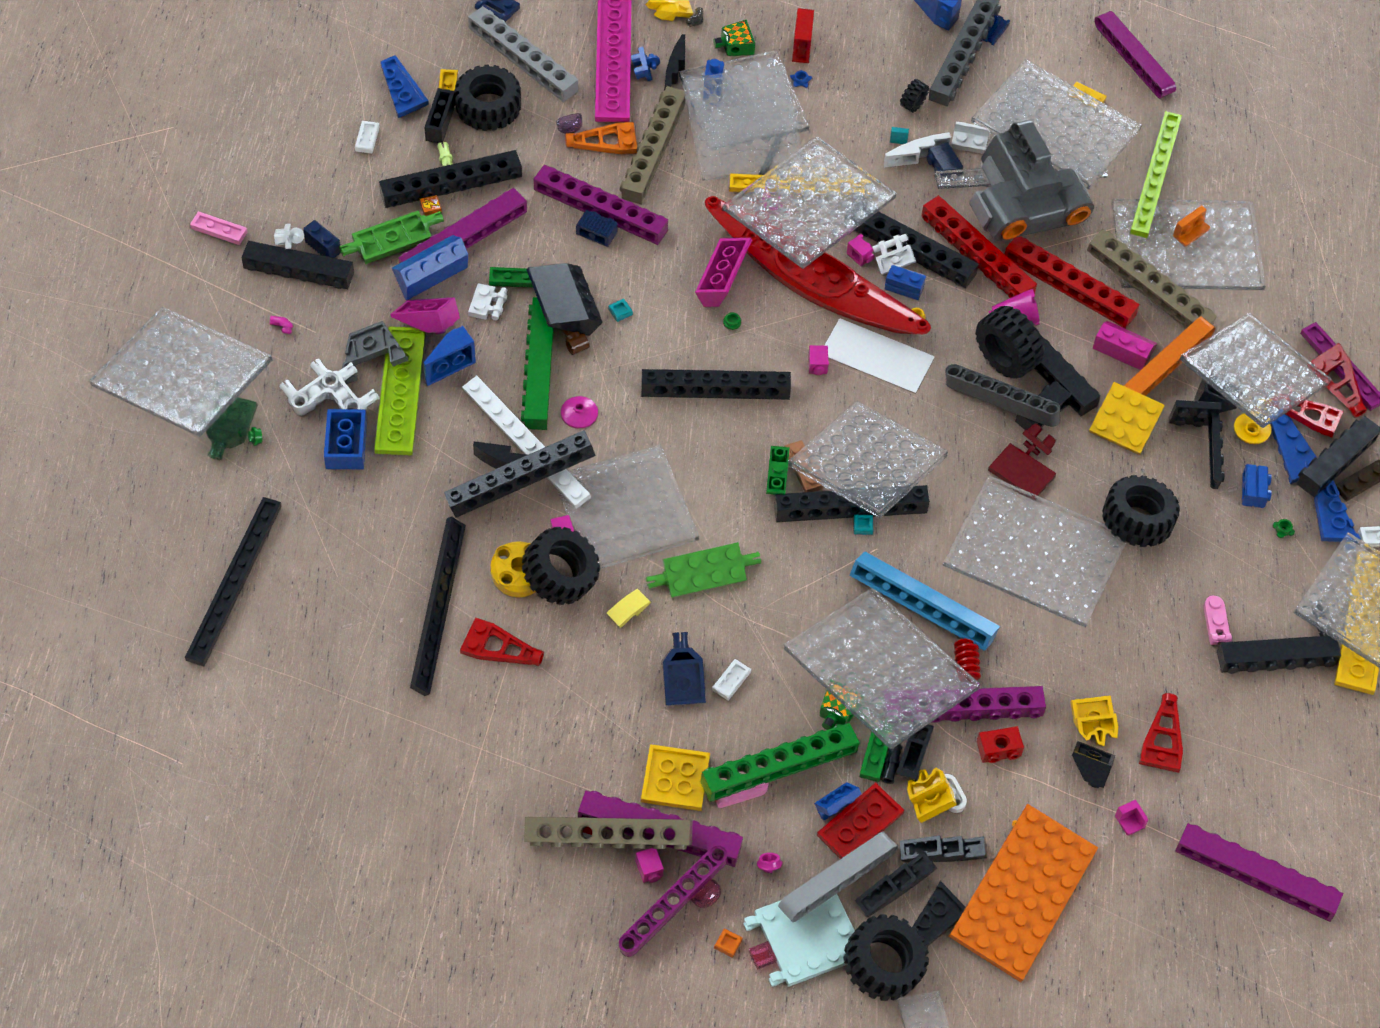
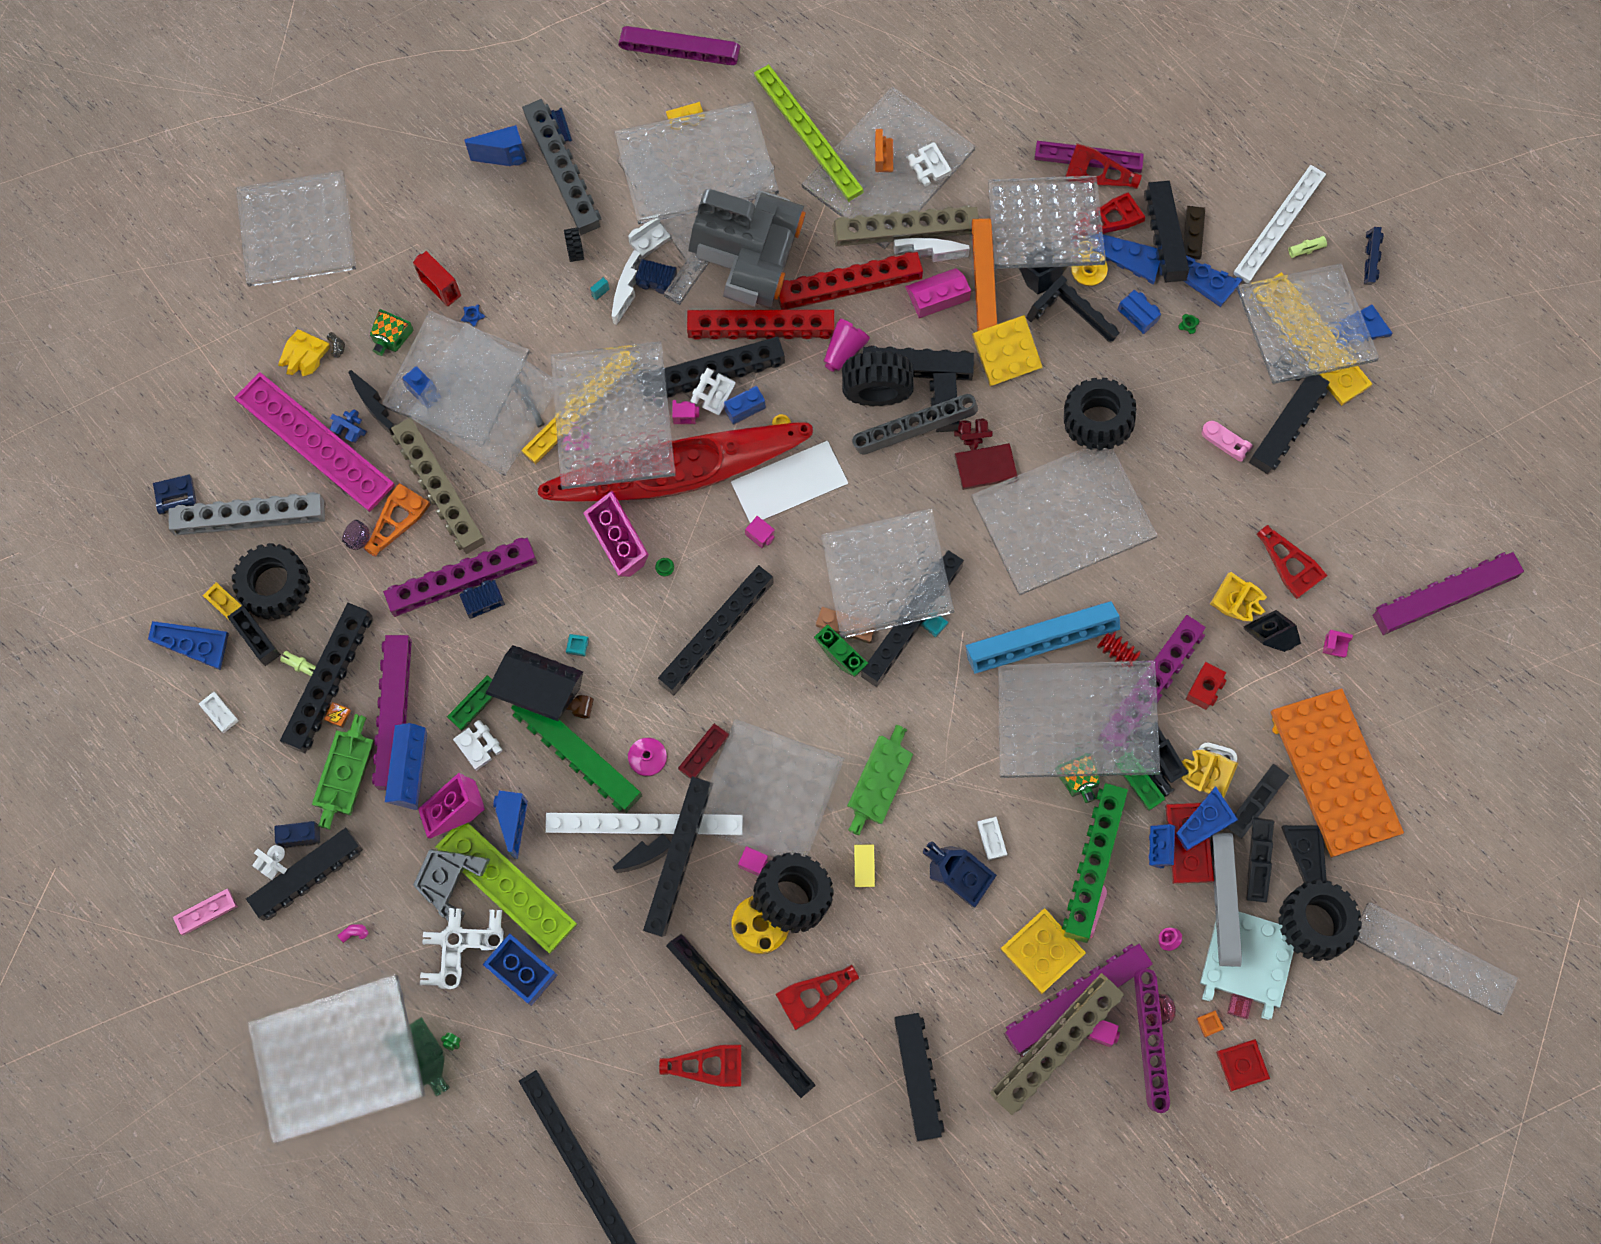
camera: 45 degrees left, 15 degrees up
none -> red plate [659,1045,741,1087]
none -> dark red plate [678,723,730,779]
none -> white slope [893,238,970,262]
none -> black brick [894,1013,945,1142]
none -> white plate [907,142,952,187]
none -> blue wing [1176,787,1238,851]
none -> red tile [1216,1039,1270,1092]

